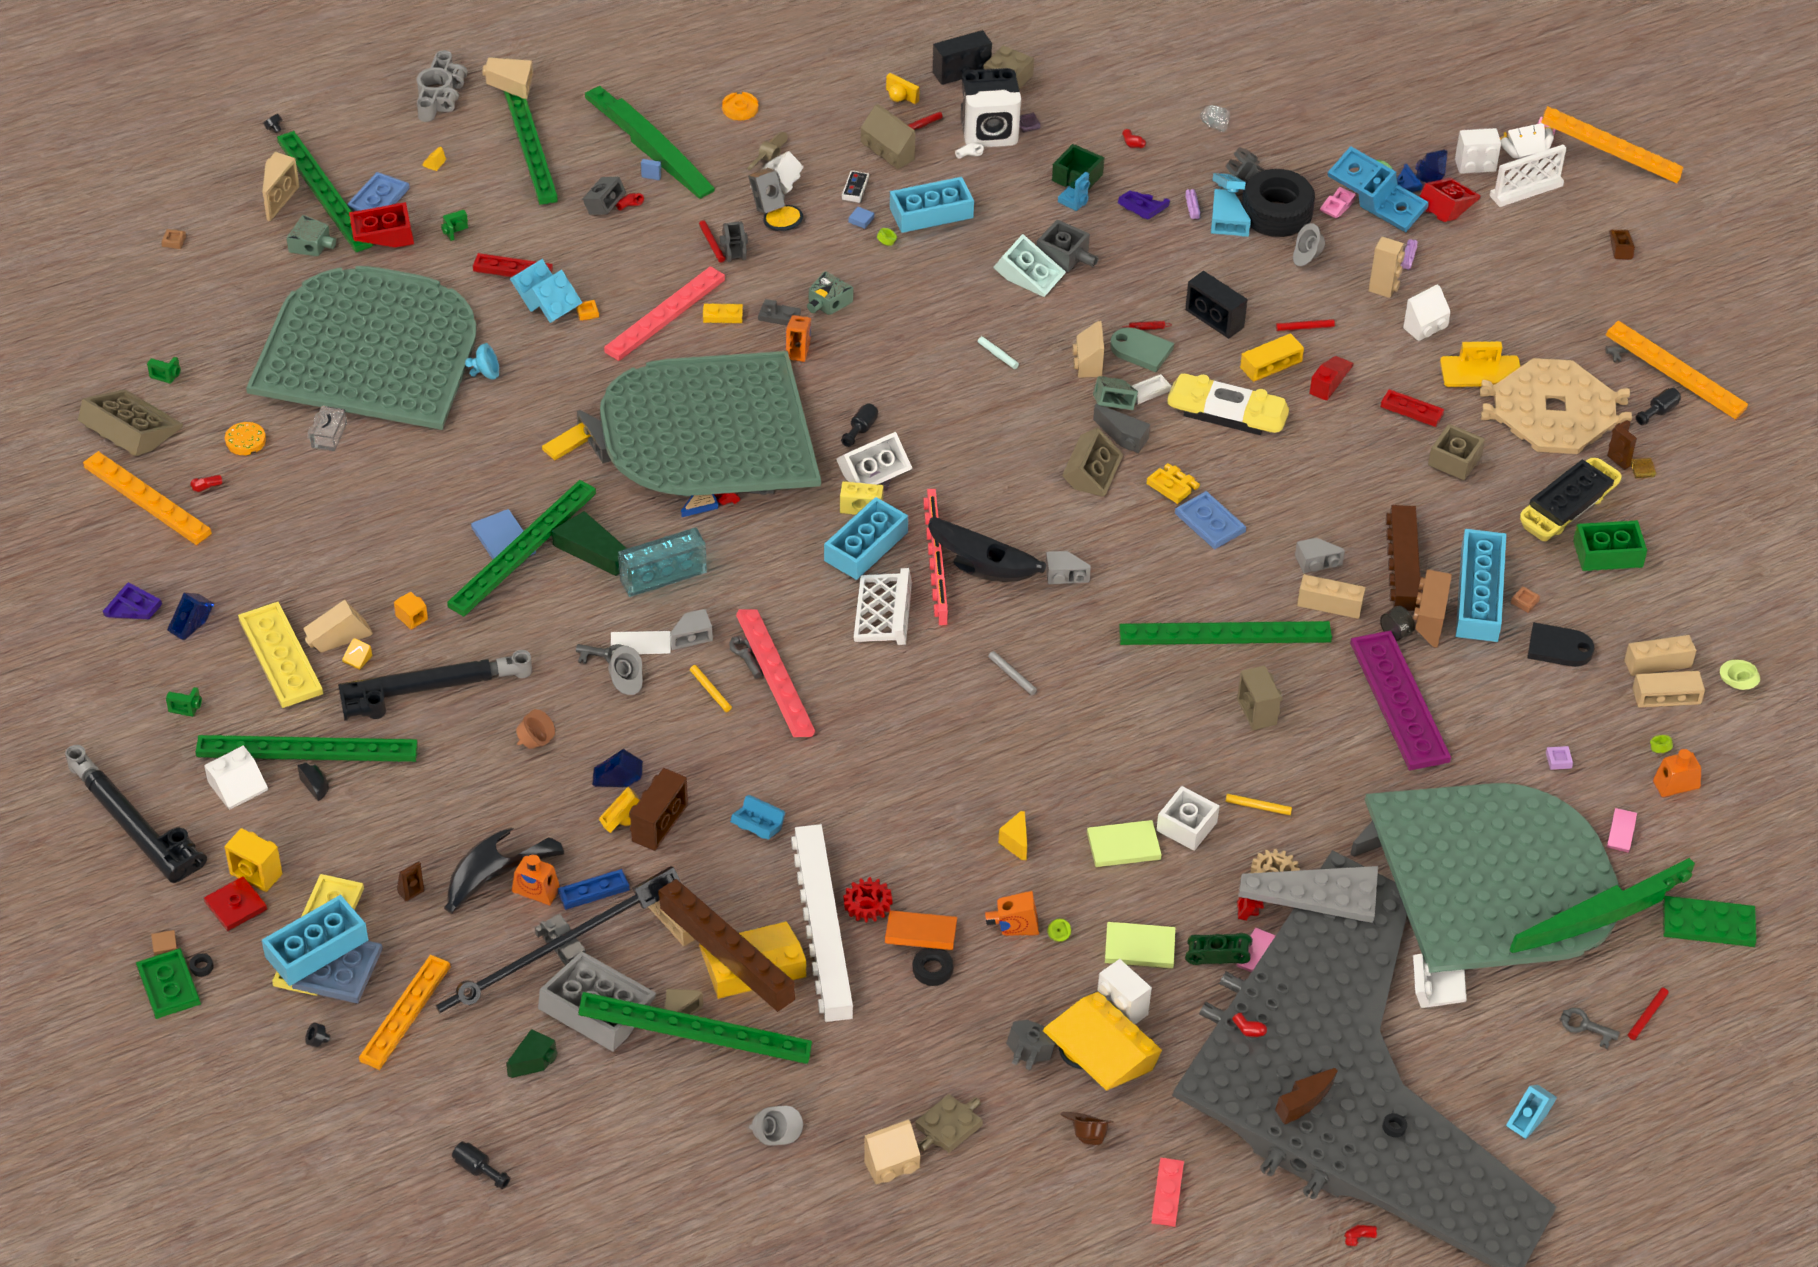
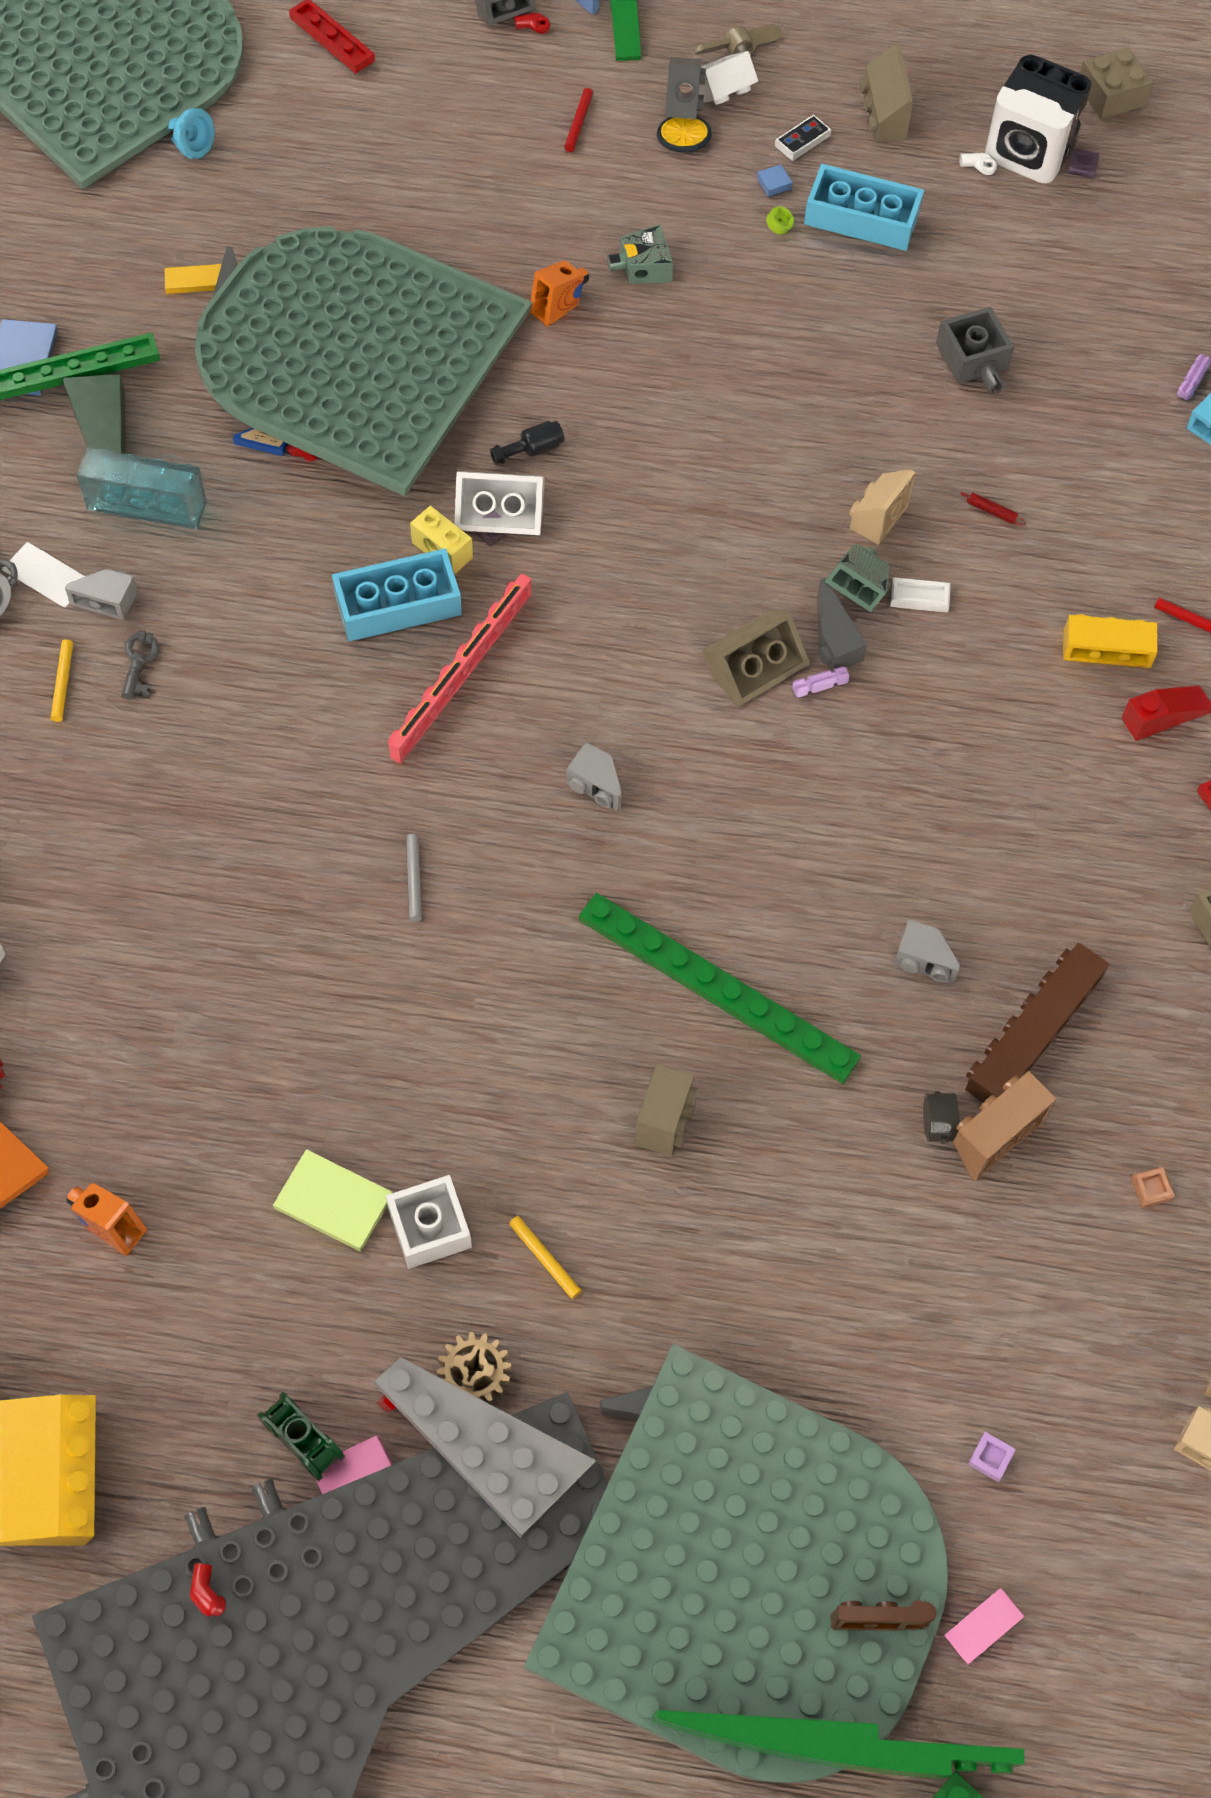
camera: 35 degrees right, 15 degrees up
medium azure bracket [510,259,583,323] -> none
light orange tile [576,300,599,321] -> none
coral plate [604,266,725,361] -> none
yellow plate [703,304,743,323] -> none
dark grey hinge [720,221,748,262] -> none
coral plate [736,609,815,737] -> none
dark grey hinge [758,299,801,326] -> none
white fence [854,568,912,645] -> none
yellow tile [886,73,920,104] -> none
red piece [908,111,943,130] -> none
black piece [928,516,1047,582] -> none
black brick [932,30,992,85] -> none
light aqua piece [978,336,1019,369] -> none
light aqua slope [993,234,1066,297] -> none
yellow slope [998,811,1027,860] -> none
lime tile [1047,919,1071,942] -> none
dark green piece [1052,143,1105,190] -> none
dark azure bracket [1058,172,1090,211] -> none
white brick [1097,959,1151,1024] -> none
yellowish green tile [1105,922,1175,968] -> none
sand green tile [1110,328,1174,372] -> none
dark purple wing [1118,190,1170,220] -> none
red arm [1122,129,1146,149] -> none
yellow plate [1146,463,1200,504] -> none
piece [1167,373,1289,435] -> none
medium blue tile [1175,491,1246,550] -> none
black brick [1185,270,1248,339] -> none
reddish brown slope [1275,1068,1338,1125] -> none
tan brick [1297,574,1366,619] -> none
magenta plate [1350,630,1451,771] -> none
white bracket [1413,954,1467,1008] -> none
medium azure brick [1455,529,1506,642] -> none
black tile [1527,622,1594,667] -> none
lime tile [1650,735,1673,753] -> none
orange torso [1653,749,1701,797] -> none
none -> lavender axle [792,666,850,697]
none -> reddish brown hinge [830,1600,937,1631]

